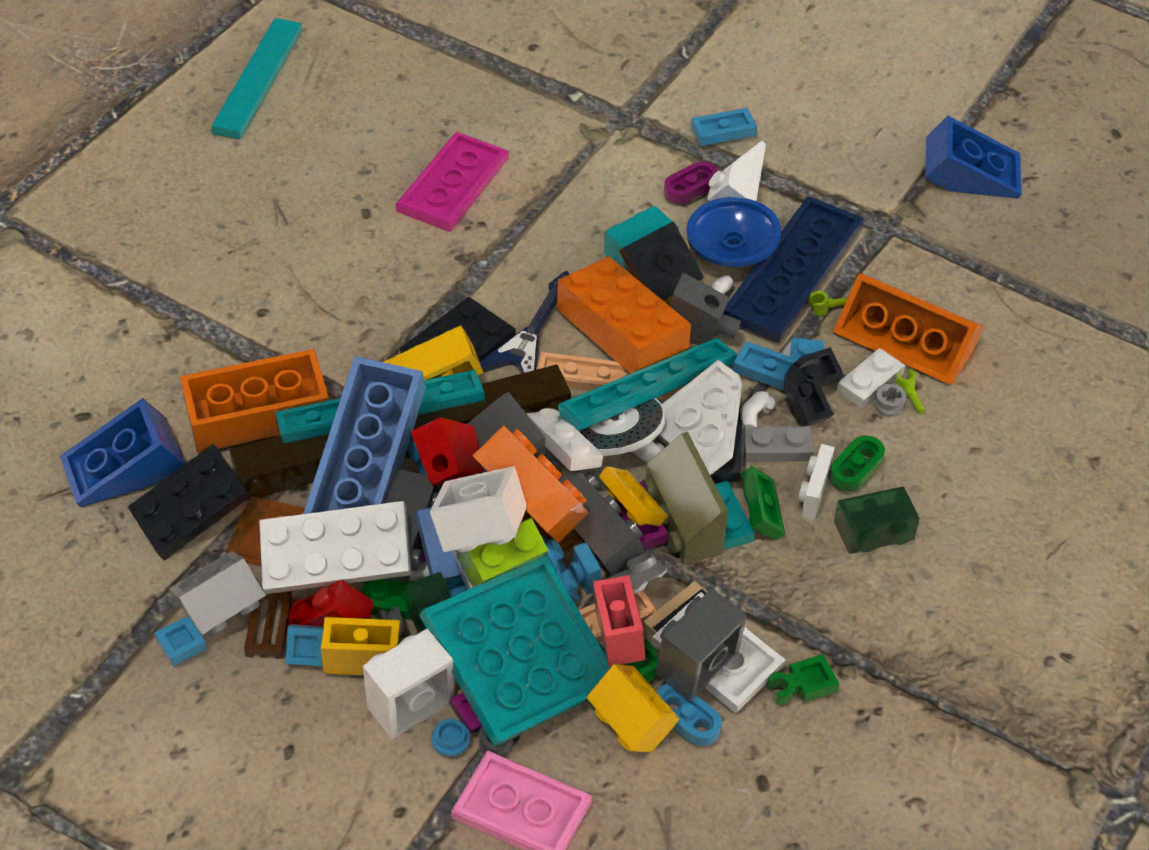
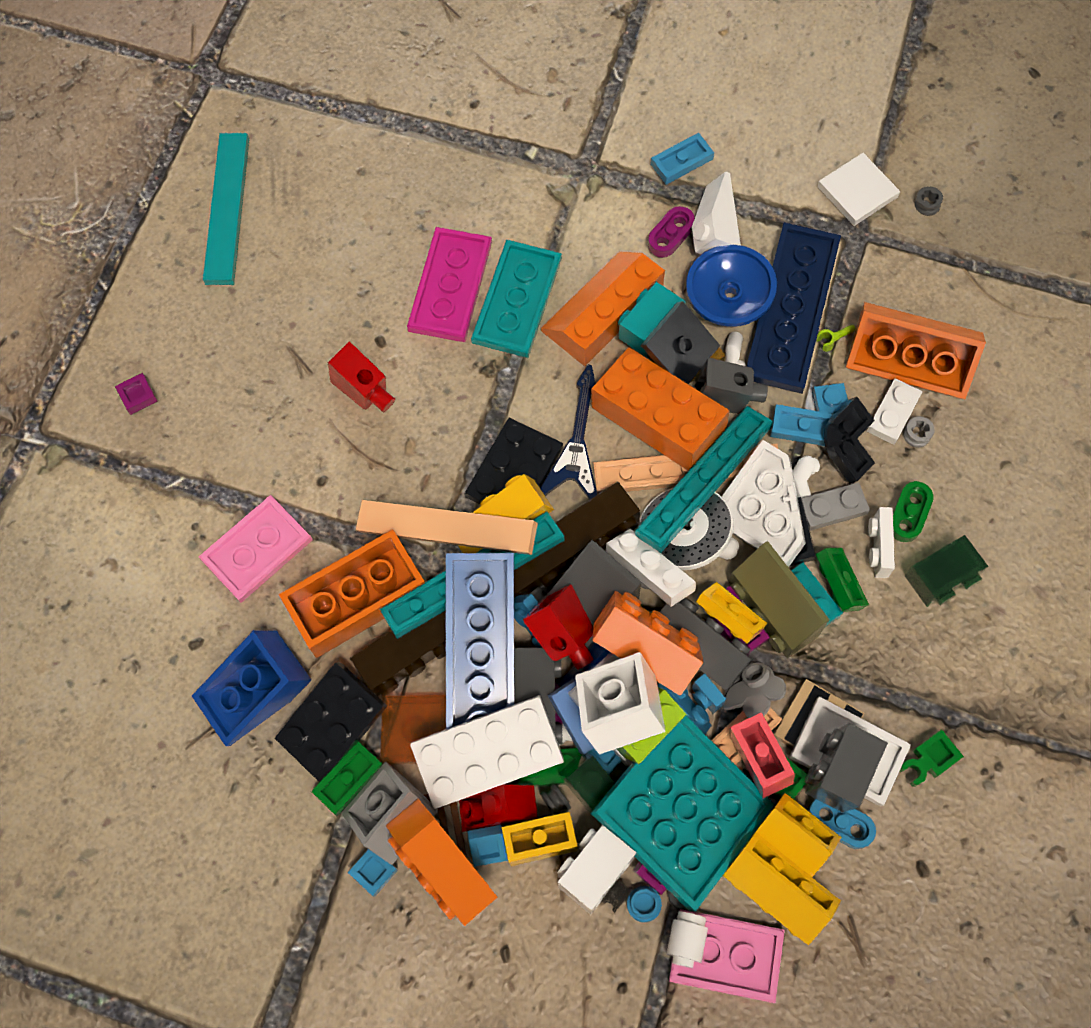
camera: 10 degrees left, 20 degrees up
lime hand [896,370,926,415] -> none
blue slope [925,115,1022,199] -> none
none -> magenta plate [115,373,158,415]
none -> bright pink tile [199,495,313,603]
none -> green plate [311,741,383,816]
none -> red torso [328,341,395,412]
none -> light nougat tile [356,500,538,555]
none -> orange brick [385,798,498,926]
none -> teal tile [471,240,562,358]
none -> orange slope [541,252,665,366]
none -> clear smoke bush [601,877,634,913]
none -> white brick [666,911,708,968]
none -> yellow brick [723,832,841,946]
none -> white tile [817,153,900,226]
none -> dark grey bush [915,187,943,216]

